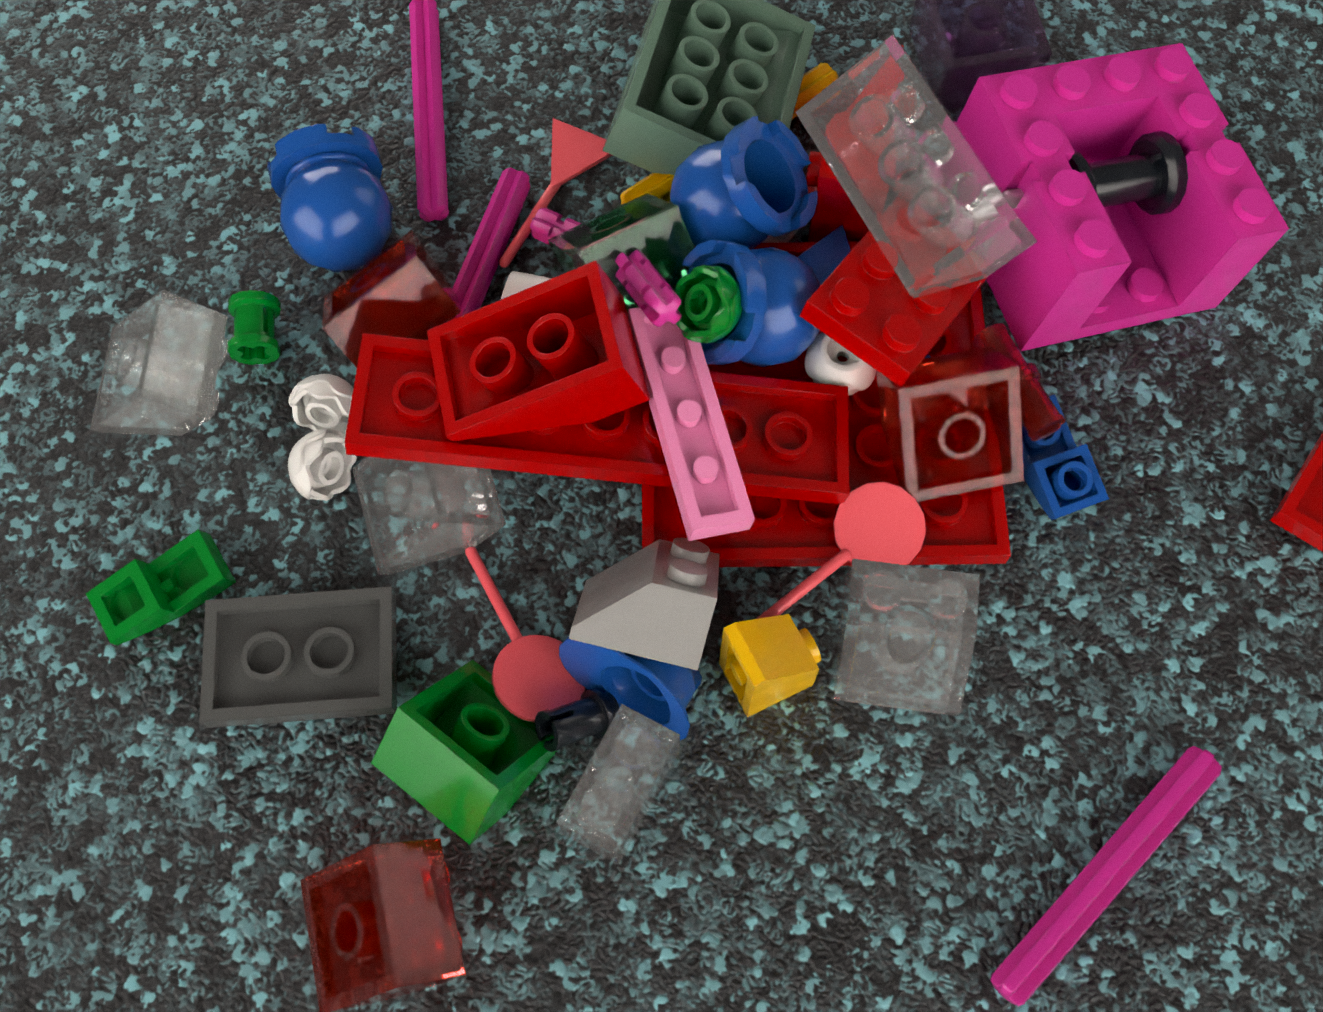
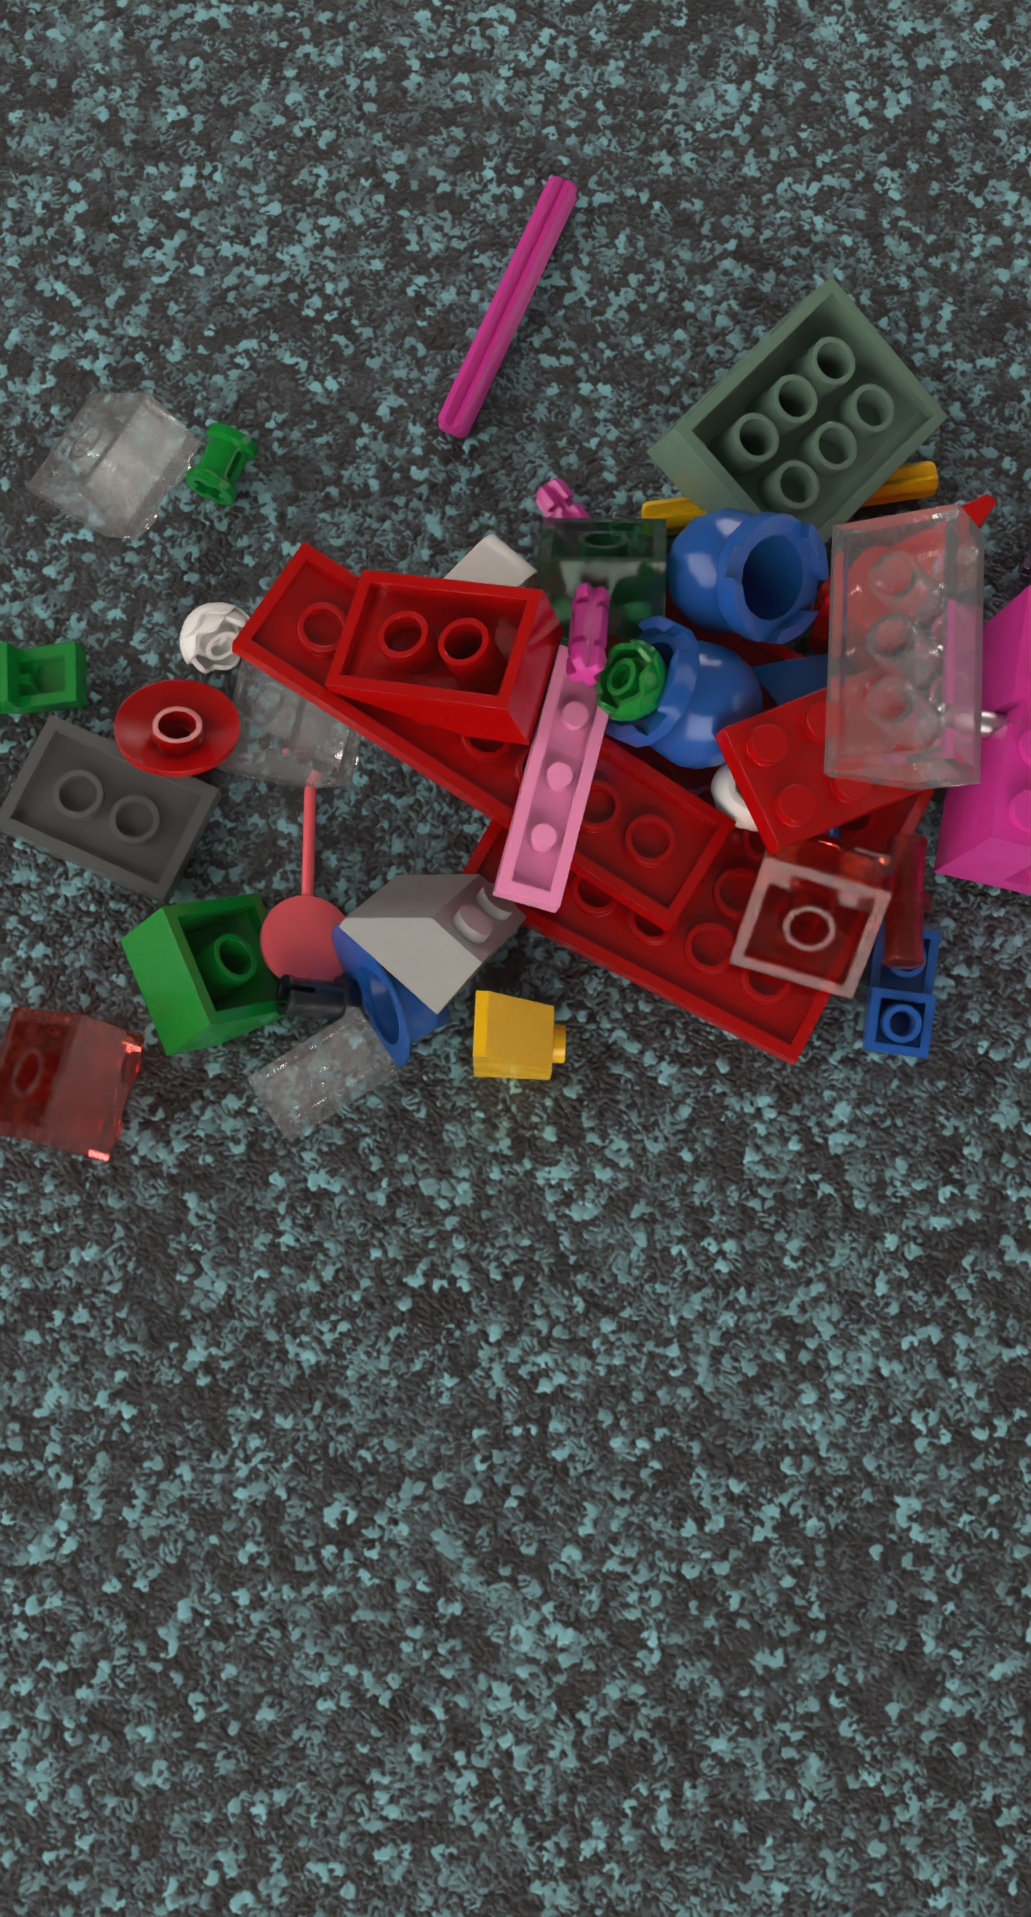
camera: 25 degrees right, 10 degrees up
blue tile [267,124,393,272] -> none
white plate [288,374,353,435] -> none
clear red slope [322,230,461,368] -> none
dark pink axle [436,167,531,326] -> none
coral piece [499,118,613,268] -> none
coral piece [756,482,926,619] -> none
clear slope [833,559,980,716] -> none
dark pink axle [990,746,1222,1006] -> none
none -> red dish [114,679,241,777]

